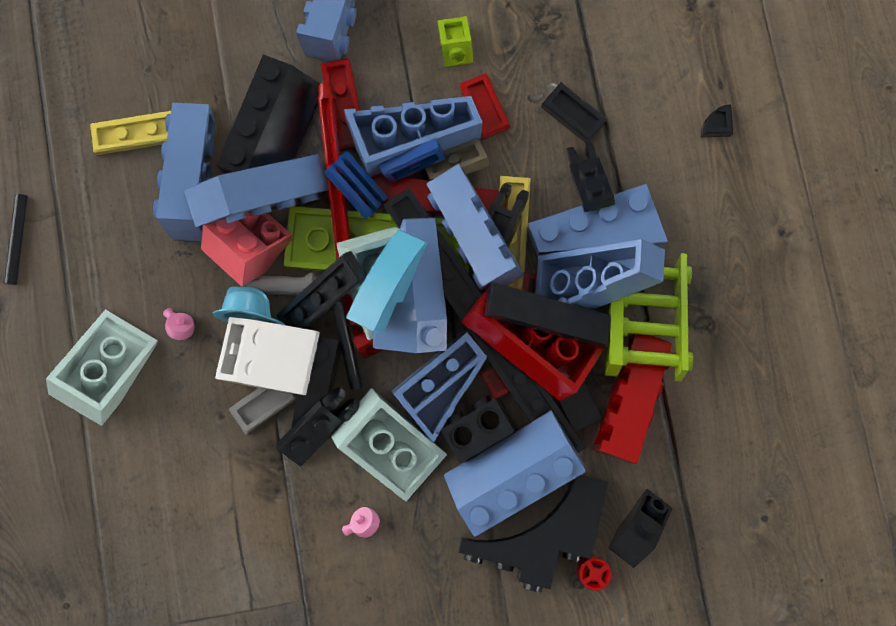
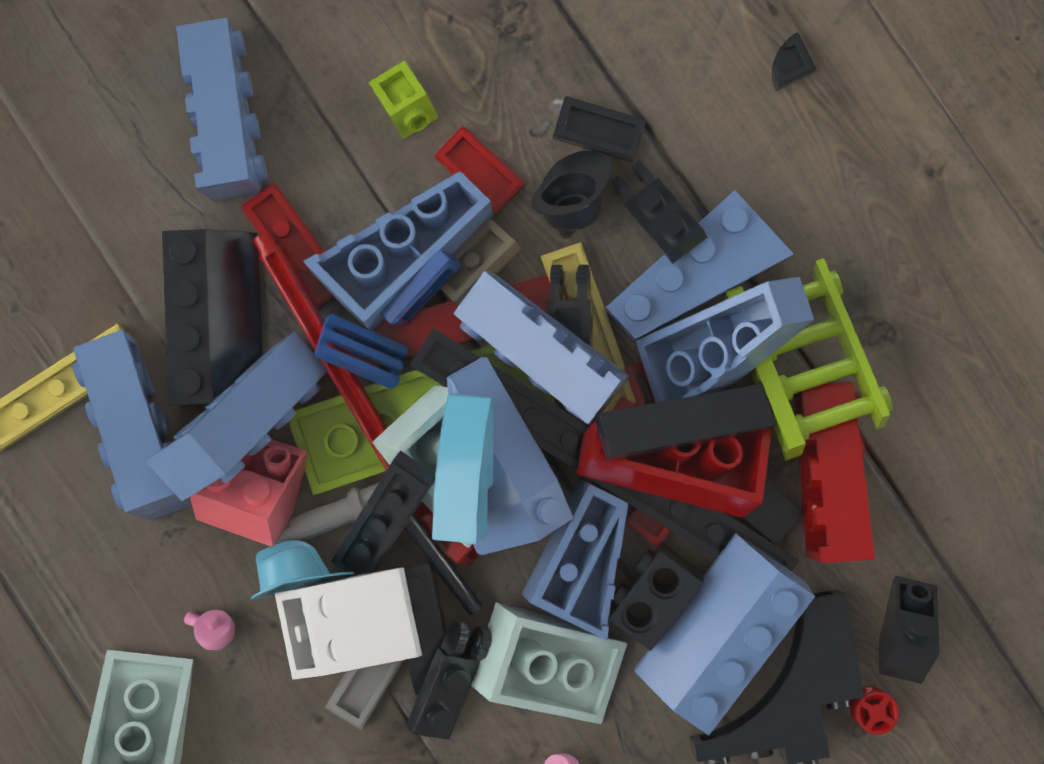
camera: 30 degrees left, 5 degrees up
none -> black piece [531,150,613,239]

